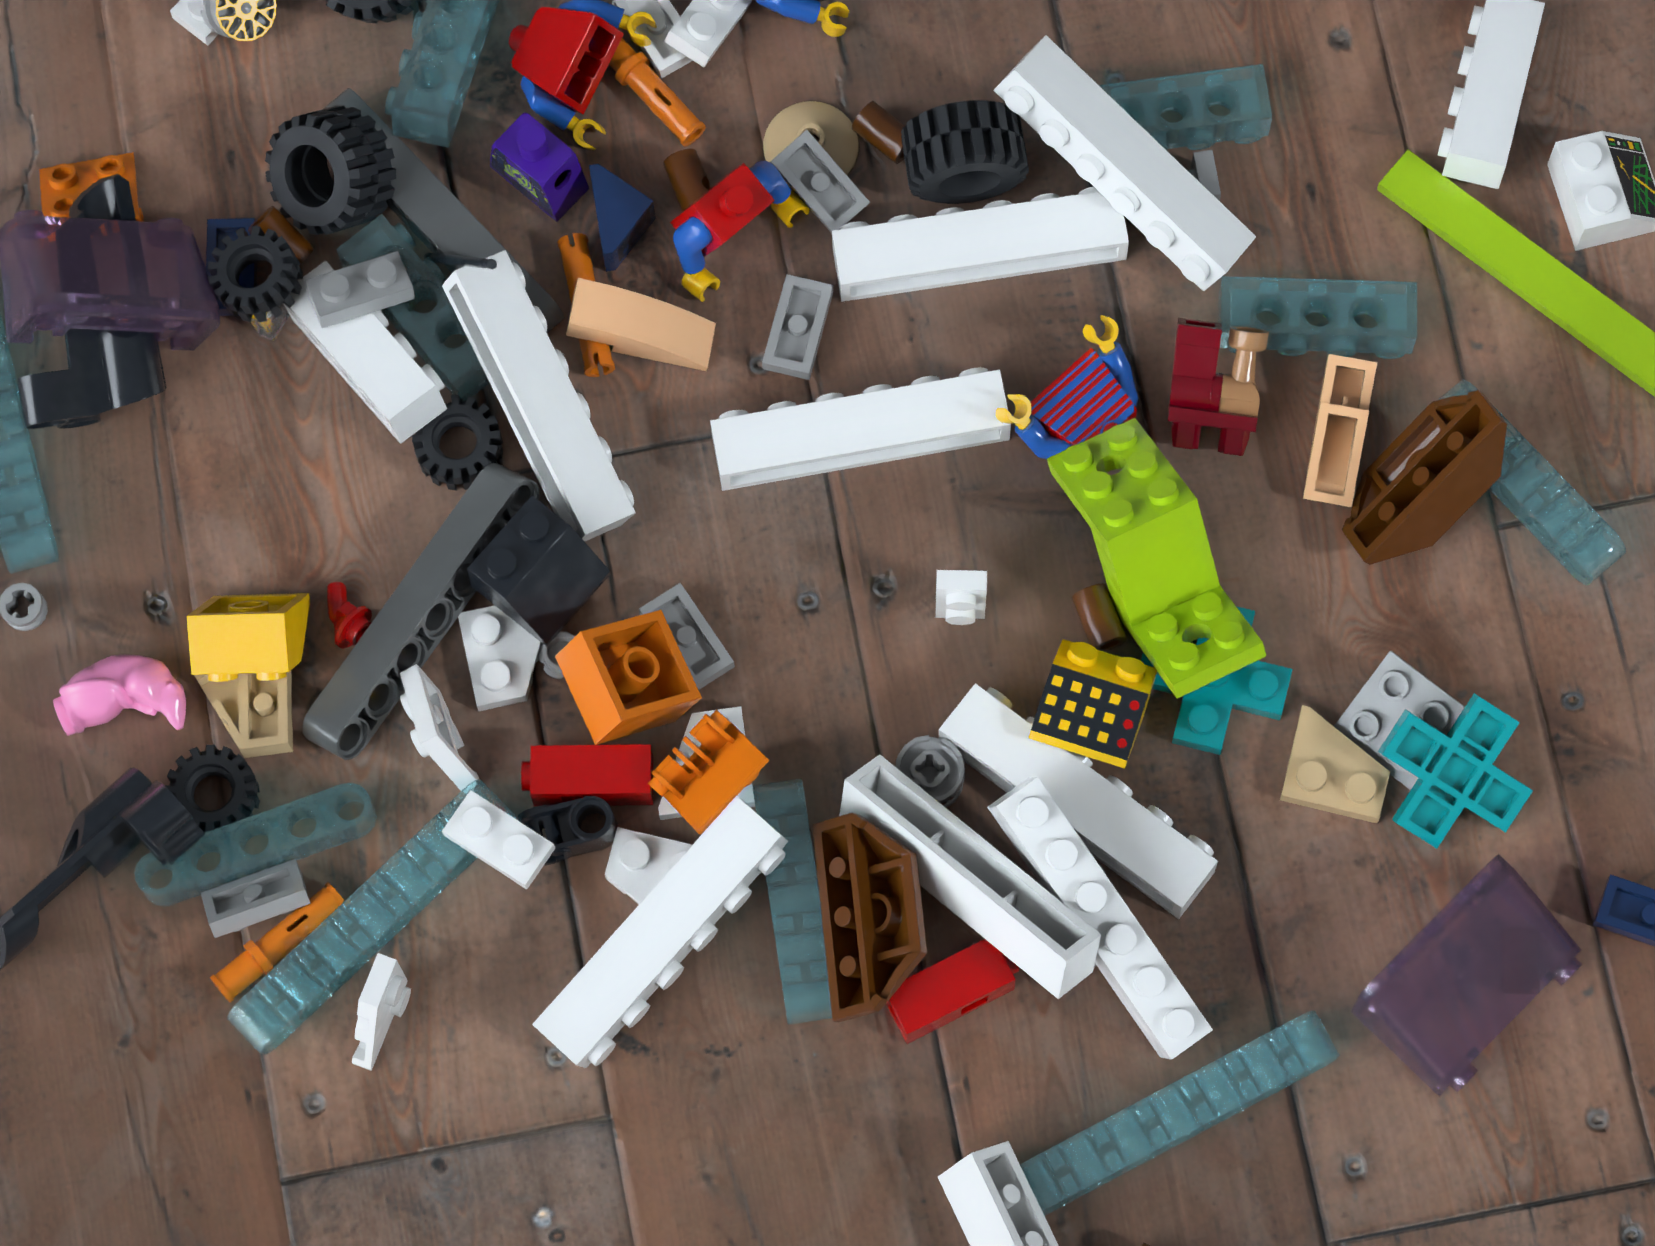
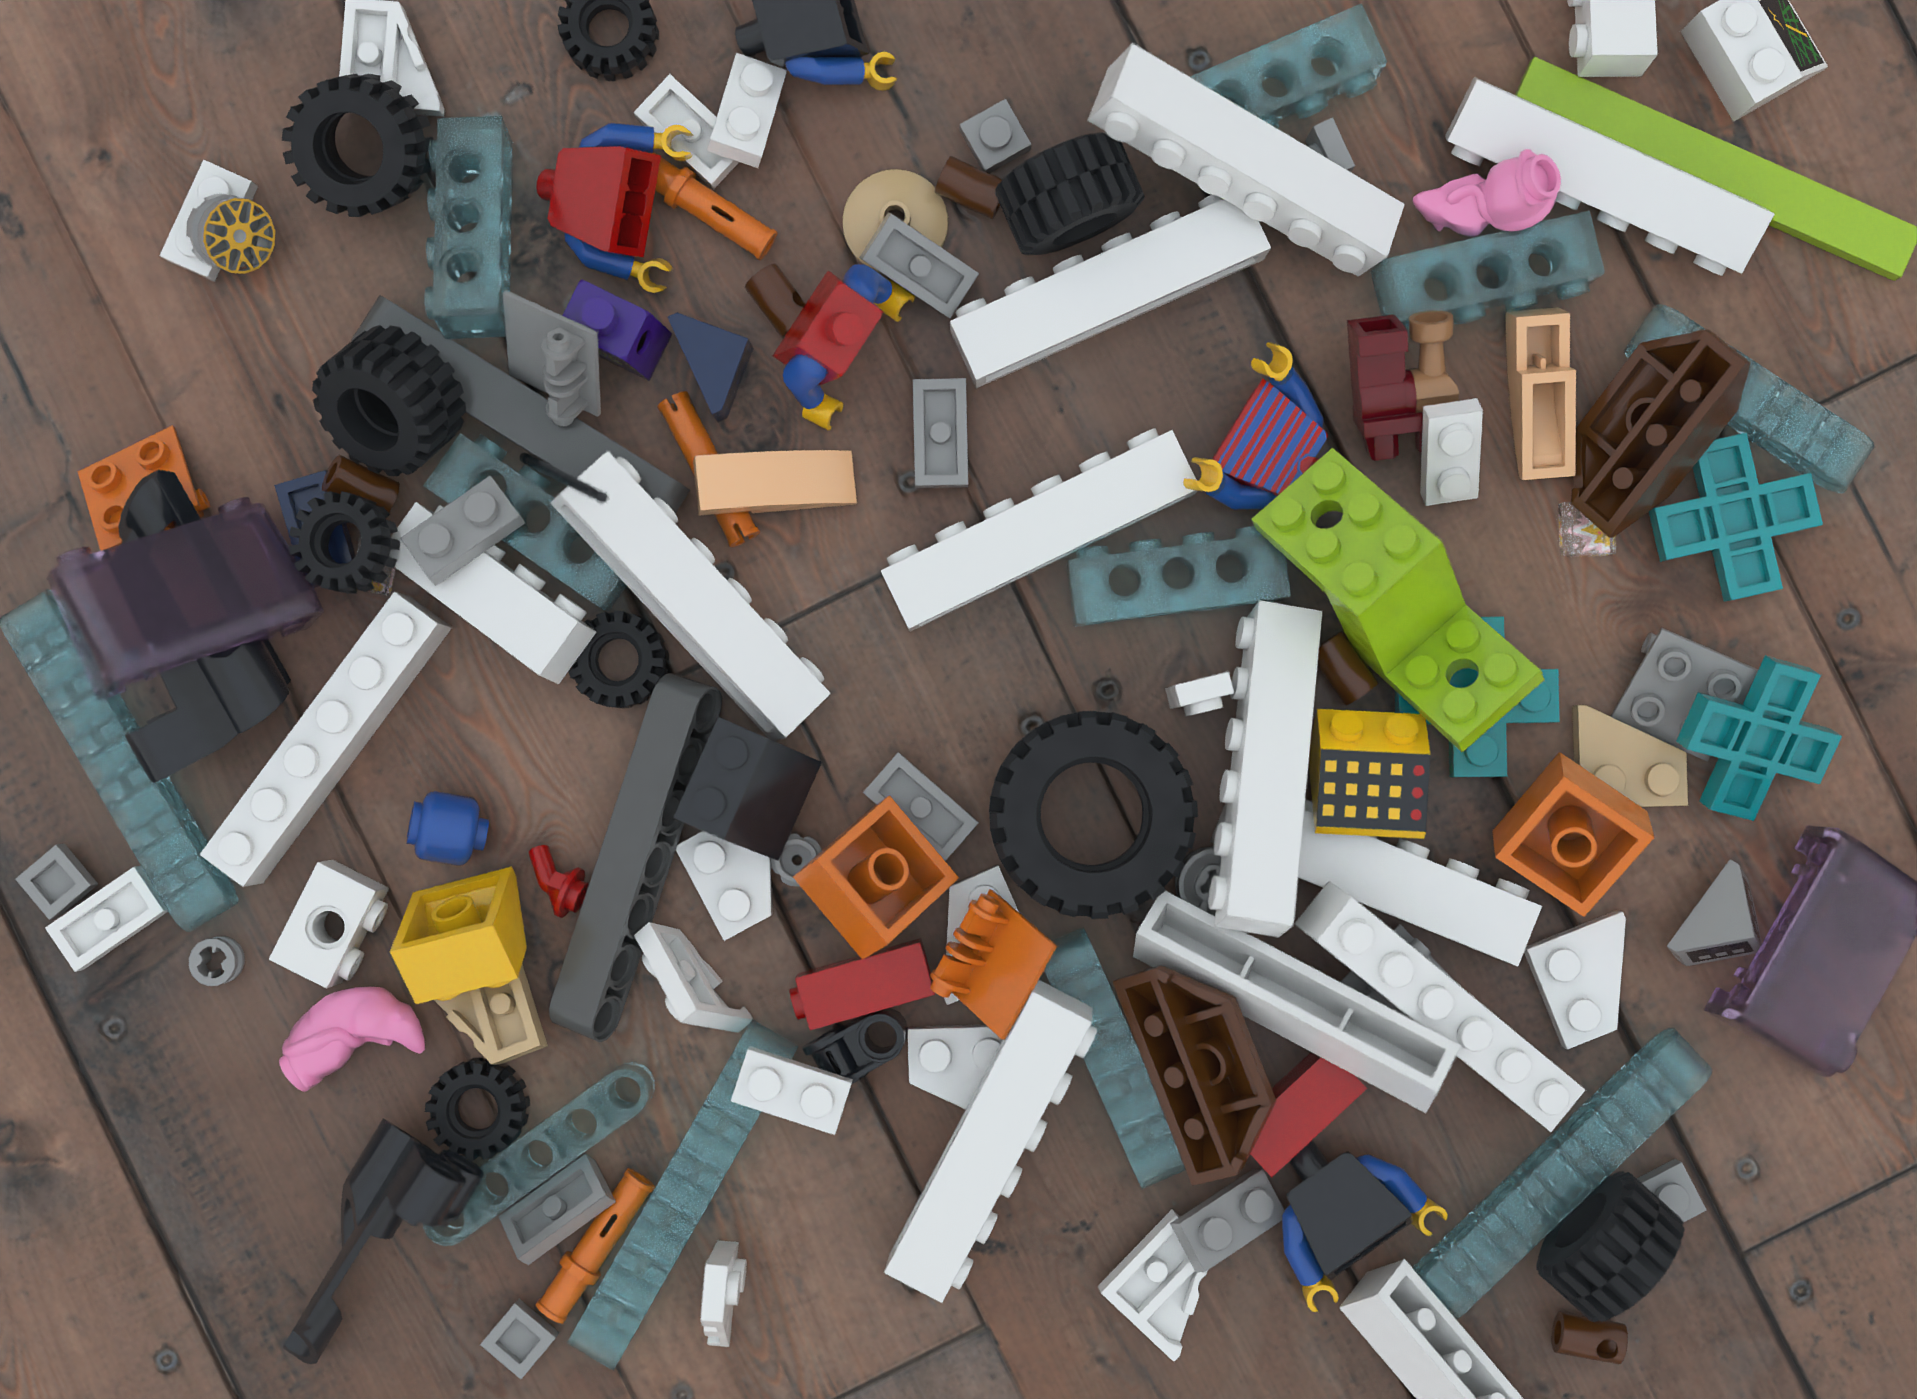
camera: 15 degrees left, 15 degrees up
none -> white brick [199,592,452,887]
none -> white brick [269,860,389,988]
none -> blue head [406,791,489,866]
none -> light grey plate [480,1298,560,1379]
none -> light grey hinge [503,290,601,426]
none -> light grey plate [959,99,1032,173]
none -> black tyre [989,711,1198,919]
none -> clear light blue brick [1066,526,1291,627]
none -> white wing [1098,1209,1207,1362]
none -> light grey plate [1170,1169,1285,1272]
none -> white brick [1208,600,1322,937]
none -> black torso [1282,1140,1448,1312]
none -> bright pink animal [1413,149,1561,237]
none -> white plate [1420,398,1483,506]
none -> white brick [1445,77,1775,276]
none -> orange brick [1492,752,1655,917]
none -> white wing [1524,910,1626,1049]
none -> black tyre [1536,1171,1684,1322]
none -> clear tile [1556,502,1616,557]
none -> light grey plate [1637,1159,1707,1222]
none -> teal plate [1649,433,1823,602]
none -> light grey slope [1667,859,1764,966]

